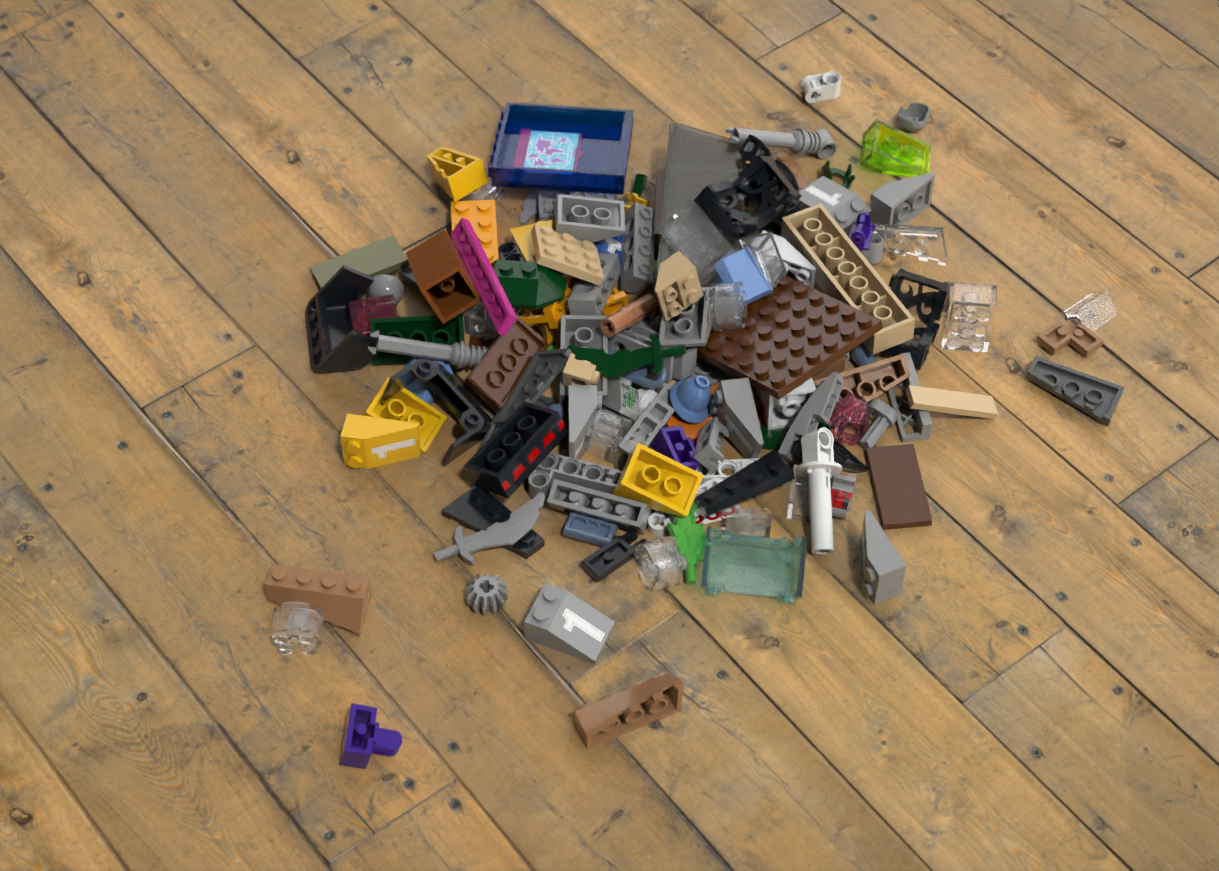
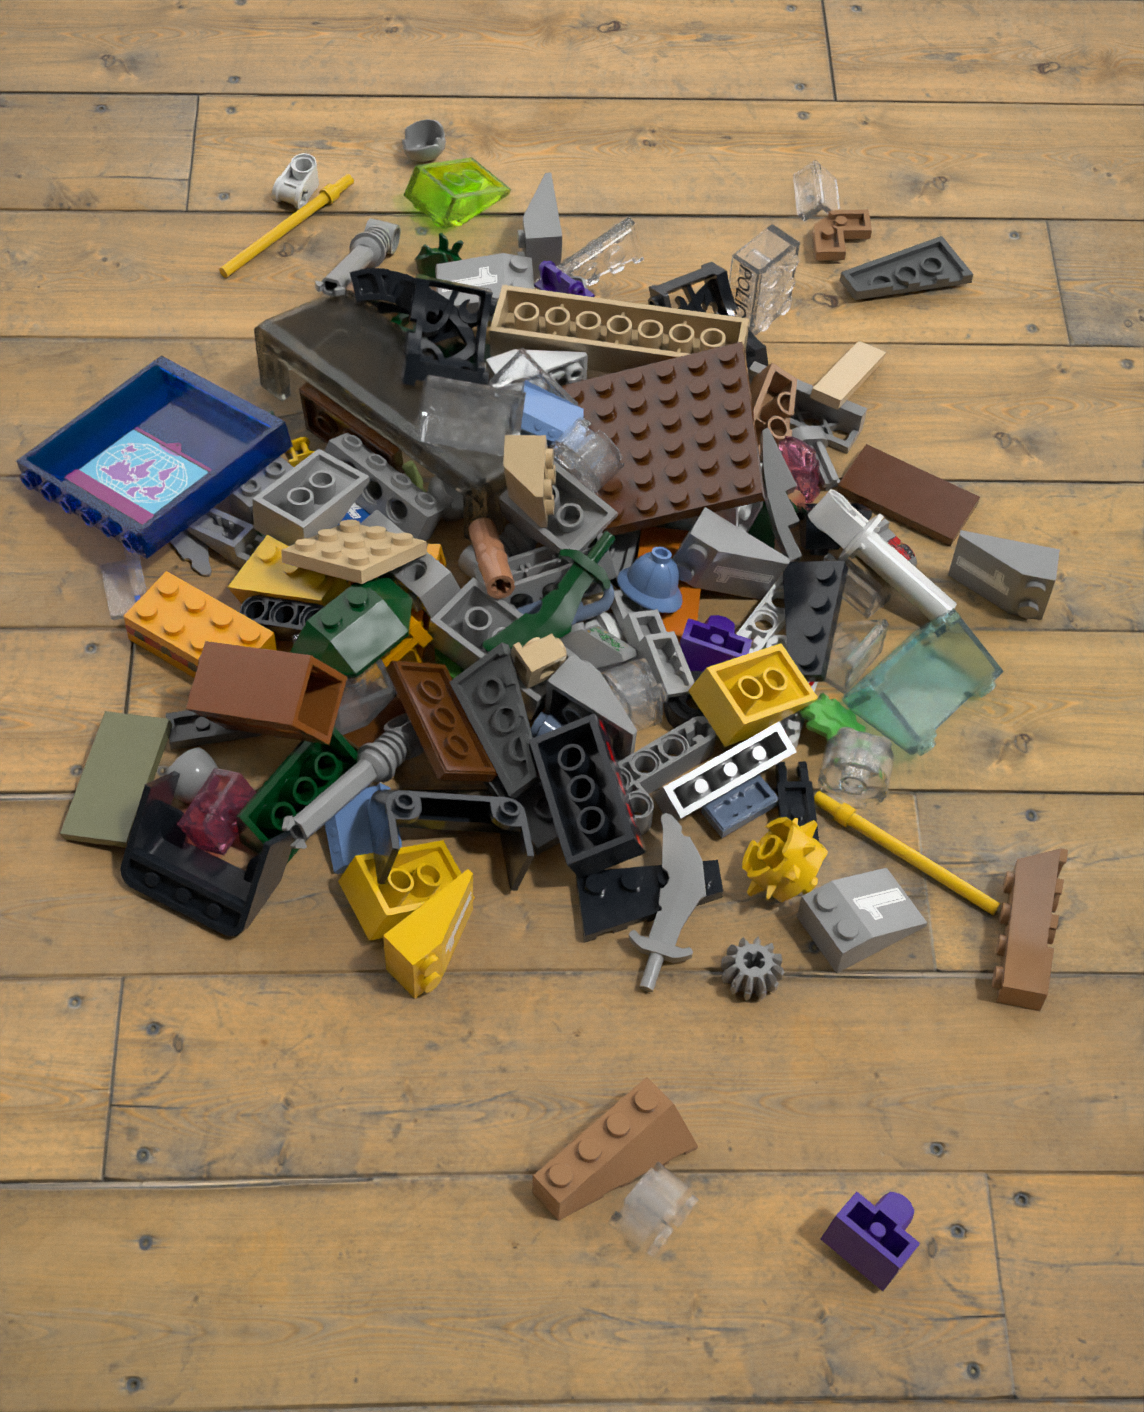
camera: 55 degrees left, 5 degrees up
yellow wedge [426,146,488,202] -> none
dark pink tile [451,217,517,336] -> none
light grey hinge [693,417,729,473] -> none
none -> yellow bar [219,174,354,278]
none -> yellow brick [742,817,828,902]
none -> yellow bar [814,791,1001,916]

